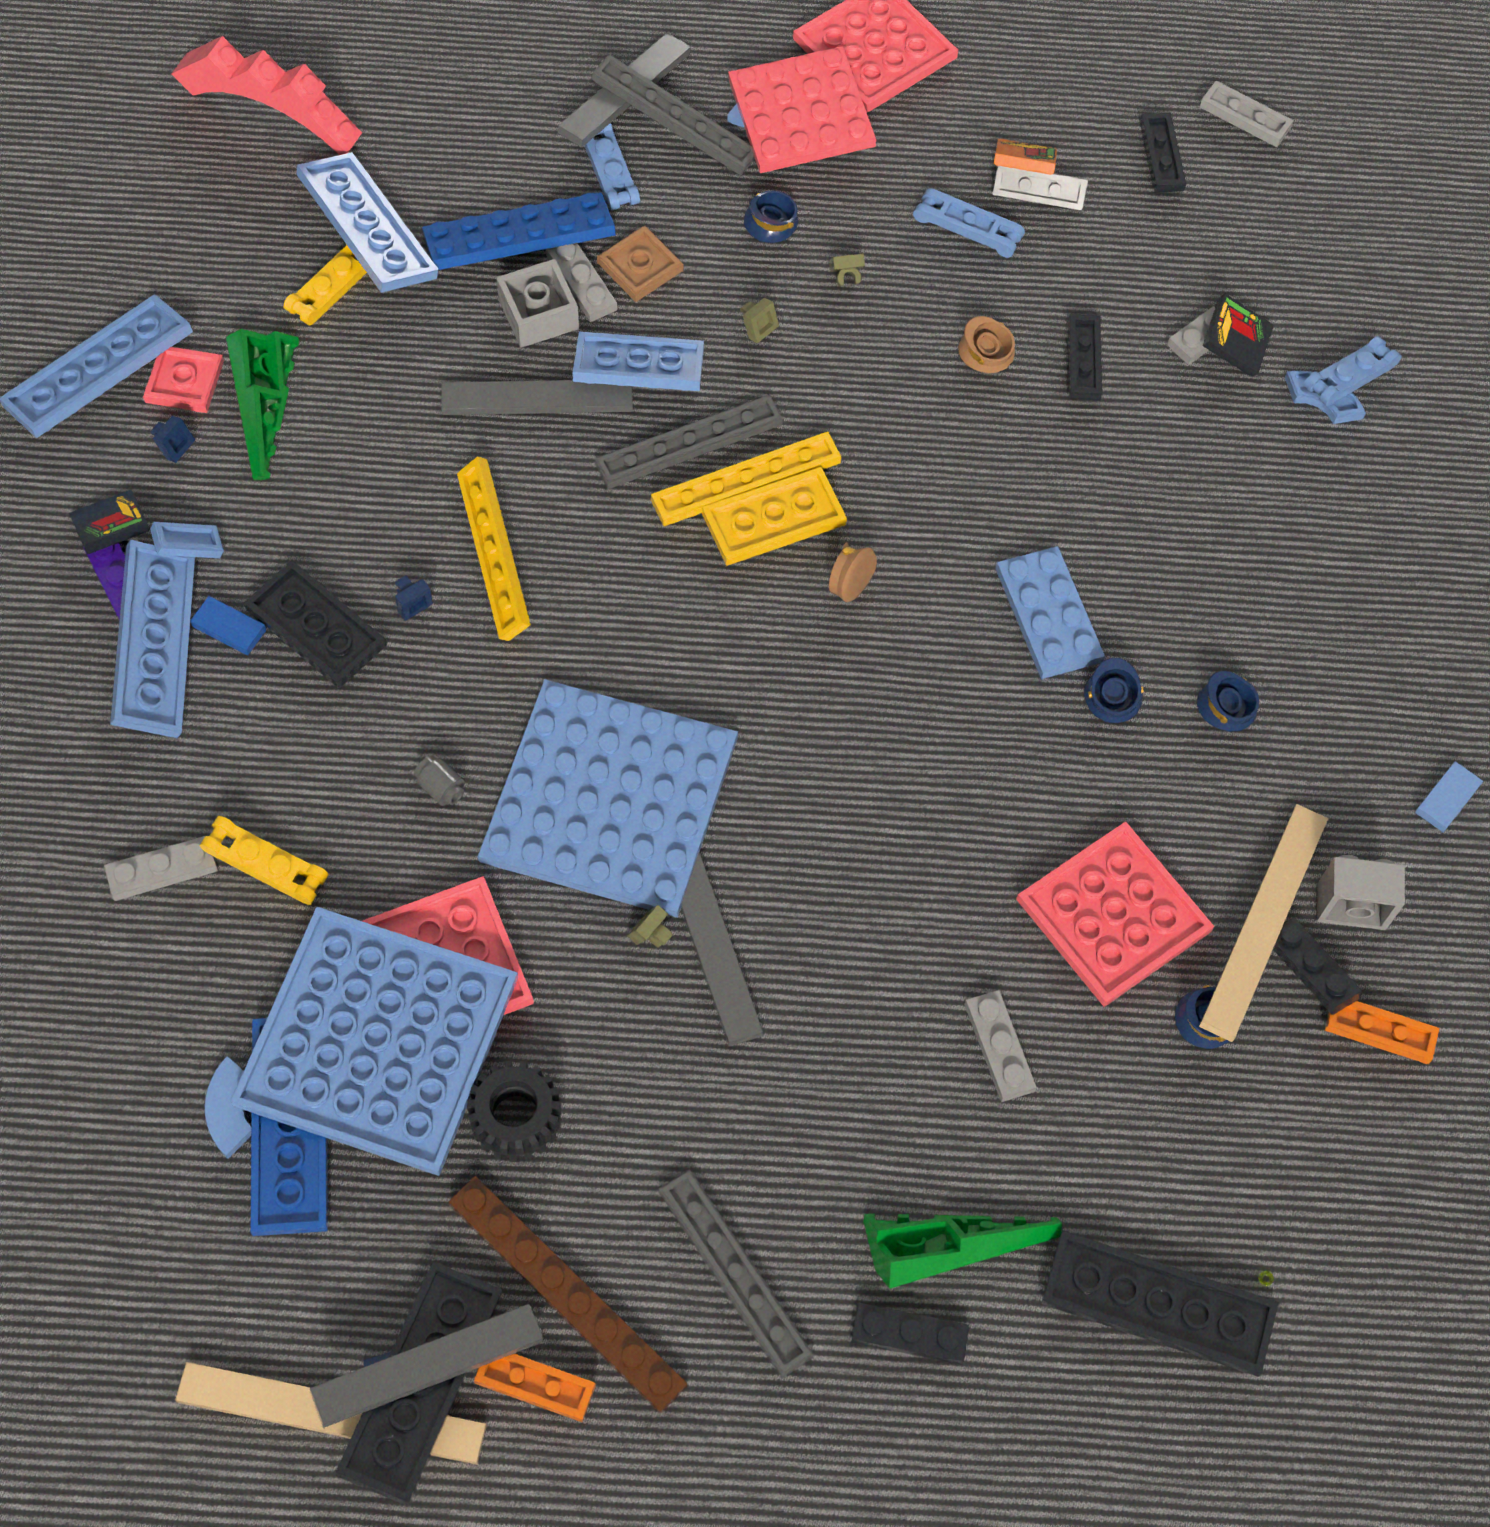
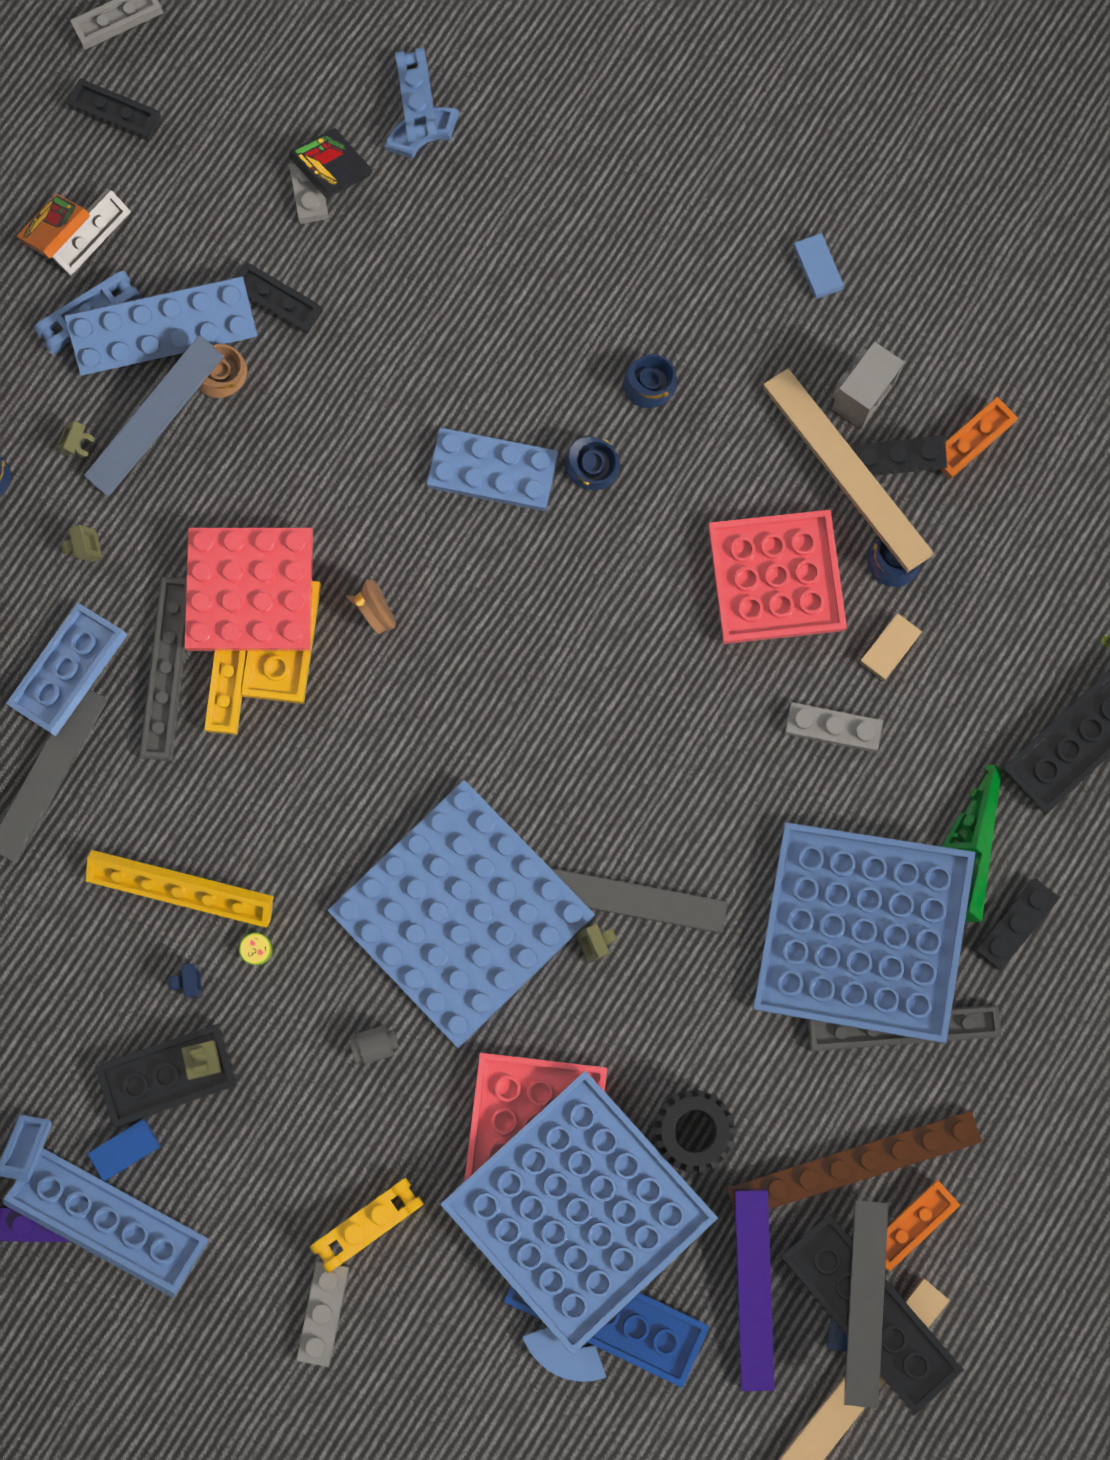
camera: 55 degrees left, 15 degrees up
none -> medium blue plate [65,276,258,376]
none -> sand blue tile [84,335,225,496]
none -> olive tile [181,1041,222,1080]
none -> coral plate [185,528,313,651]
none -> light yellow tile [239,933,272,965]
none -> dark purple tile [734,1189,775,1391]
none -> medium blue plate [754,822,975,1044]
none -> tan tile [859,613,922,681]

